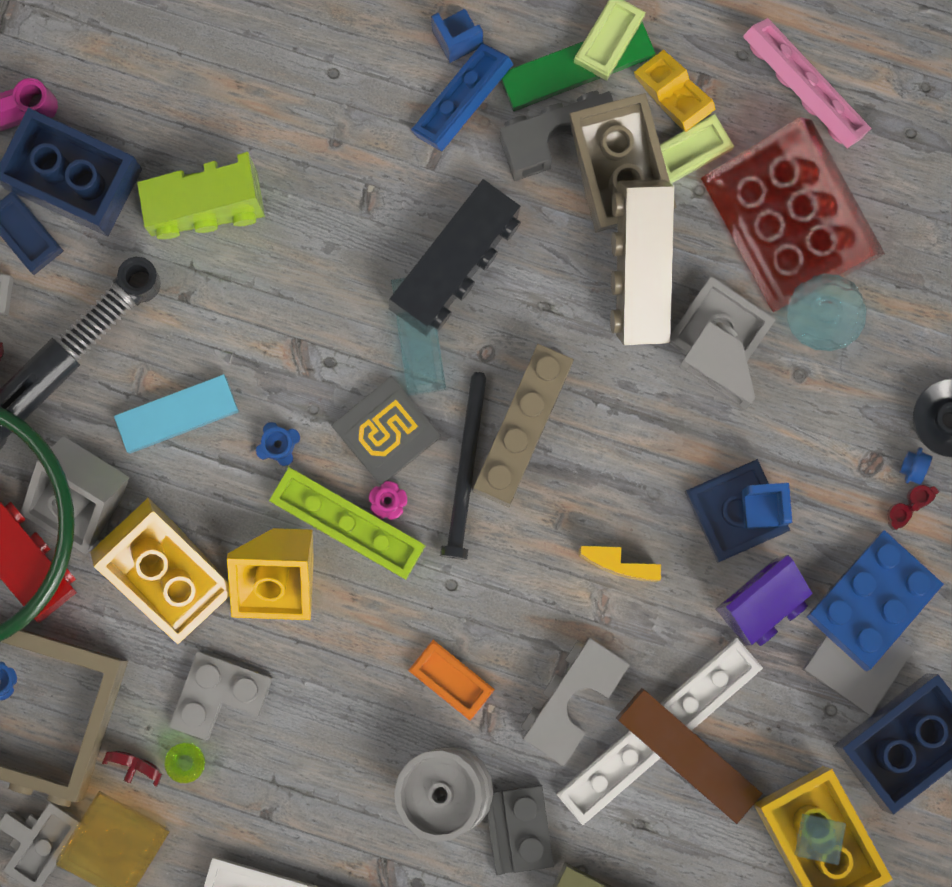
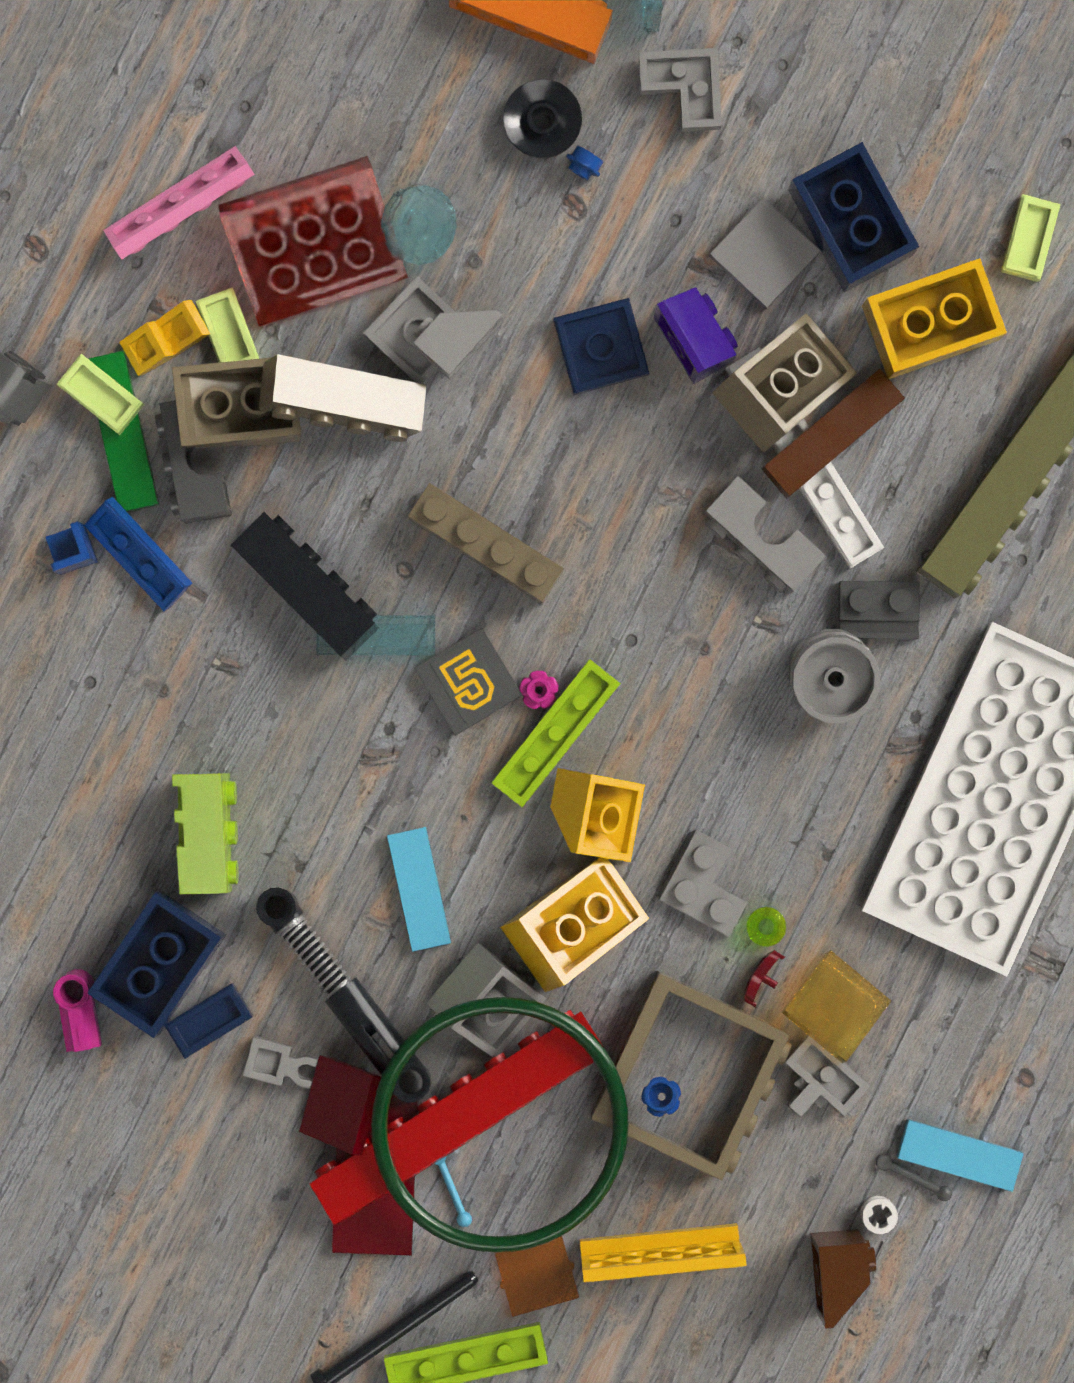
camera: 80 degrees left, 5 degrees up
blue plate [256,422,300,466] -> none
orange tile [408,640,495,721] -> none
black bar [440,372,486,560] -> none
yellow slope [579,546,661,582] -> none
blue panel [742,483,792,529] -> none
clear light blue plate [795,813,846,865] -> none
blue plate [806,530,944,672] -> none
dark red piece [887,485,939,530] -> none
none -> dark tan slope [712,313,857,453]

